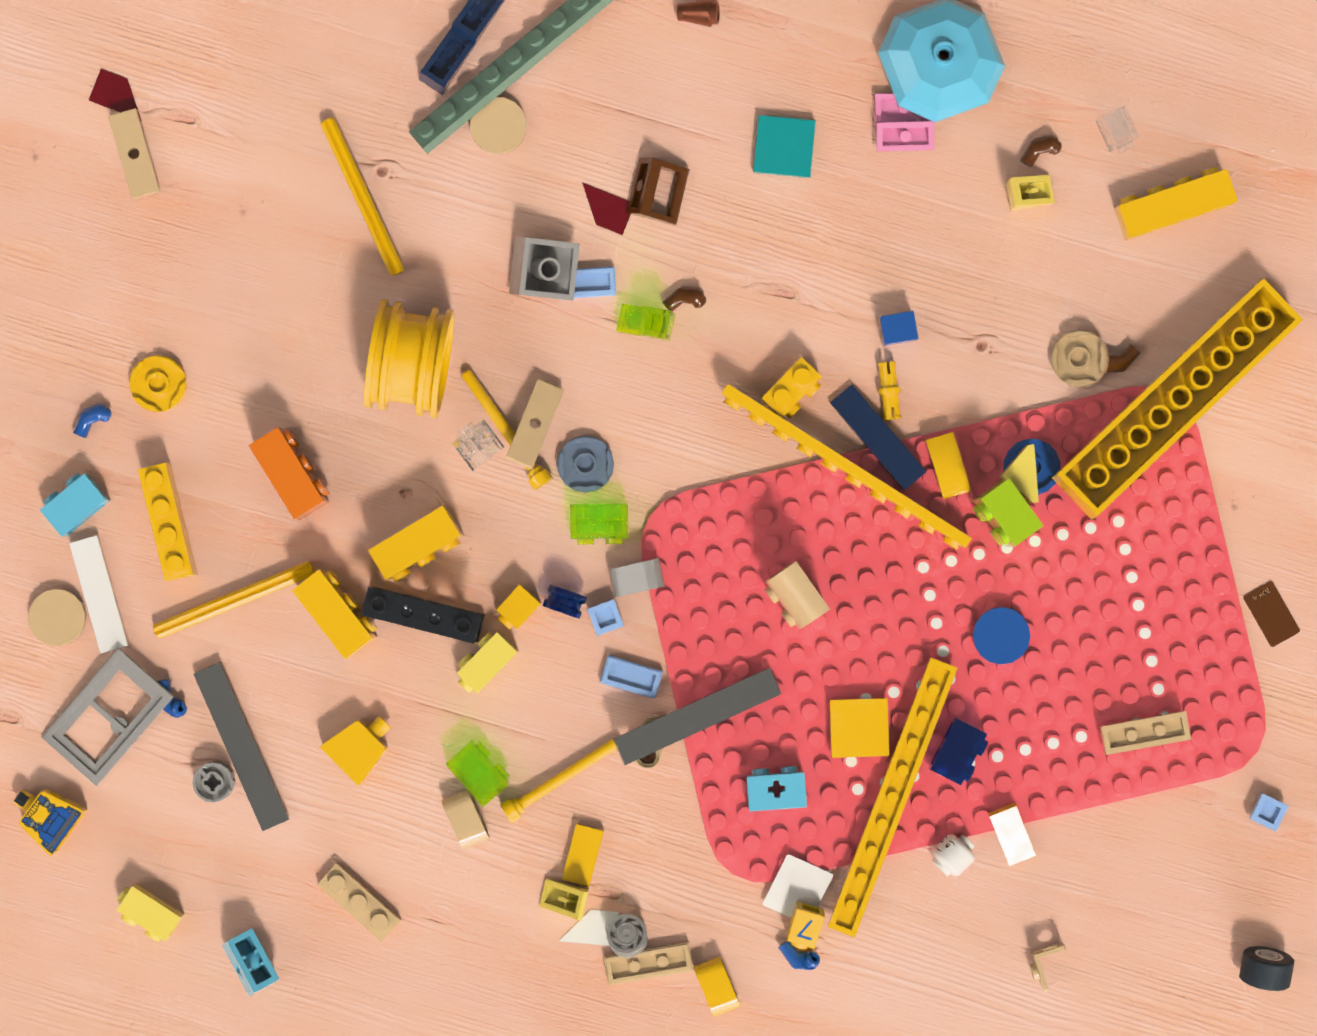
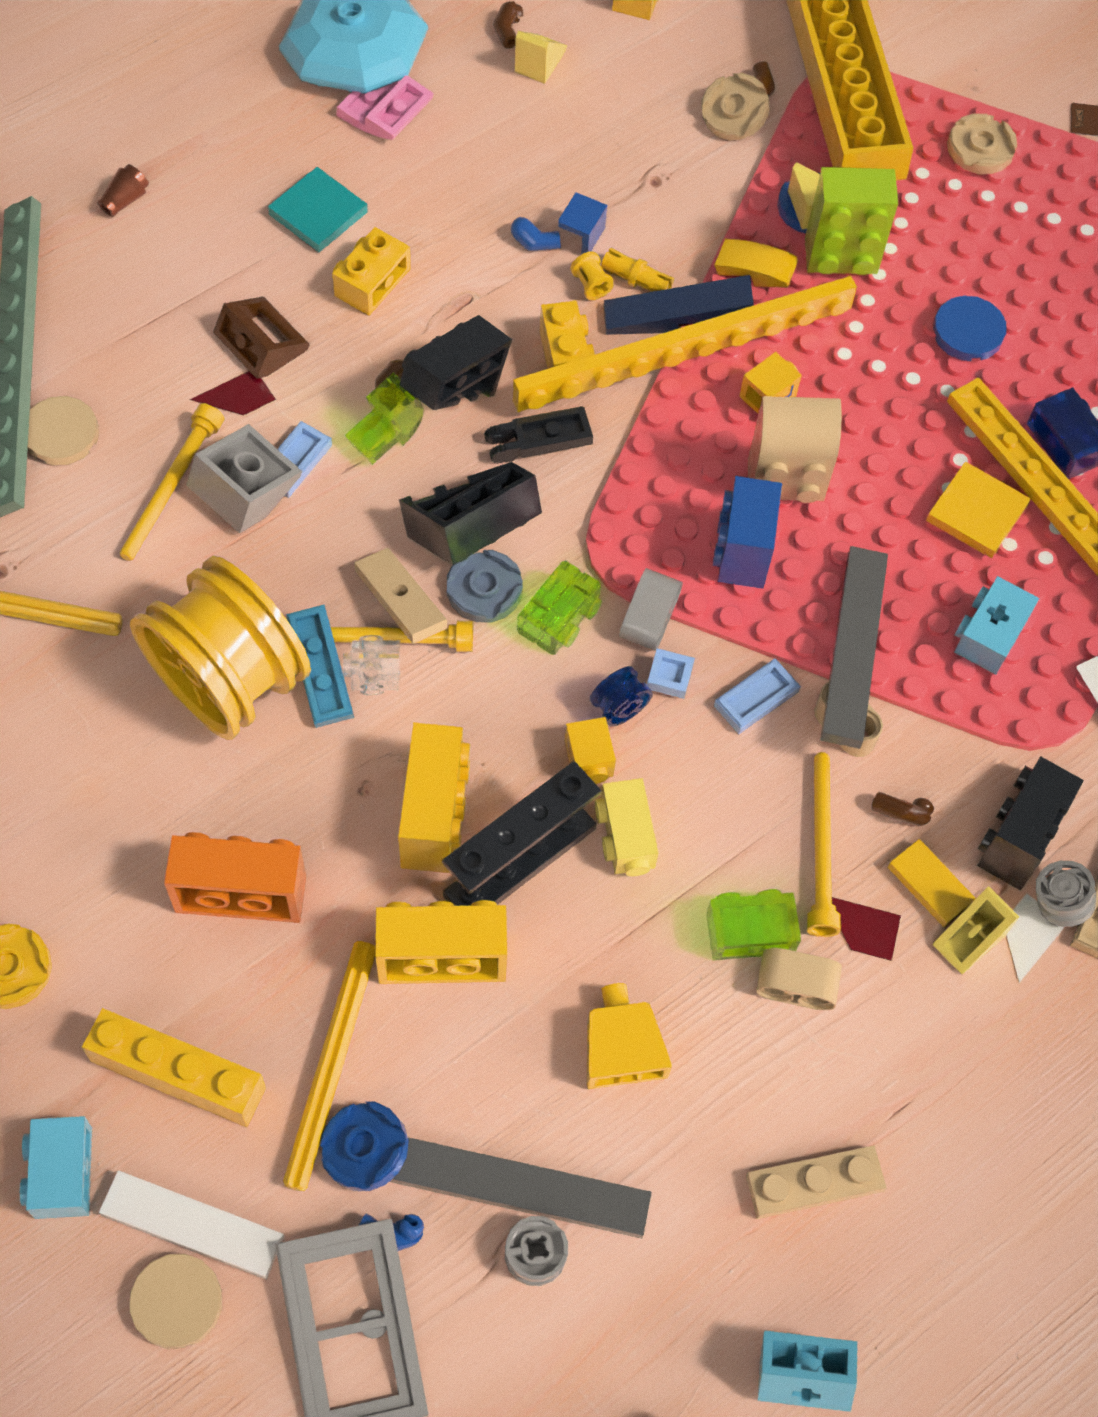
camera: 60 degrees left, 25 degrees down
none -> yellow piece [119,403,225,561]
none -> dark azure tile [286,605,355,728]
none -> blue tile [320,1101,409,1191]
none -> yellow brick [332,227,411,316]
none -> black wedge [399,315,512,411]
none -> black wedge [399,462,542,566]
none -> black hinge [484,406,594,464]
none -> blue arm [511,217,560,251]
none -> yellow bush [570,252,614,300]
none -> blue brick [712,476,782,589]
none -> yellow brick [739,352,802,414]
none -> dark red sticker [832,897,901,961]
none -> reddish brown arm [872,792,934,826]
none -> tan tile [947,114,1018,174]
none -> black wedge [977,756,1084,891]

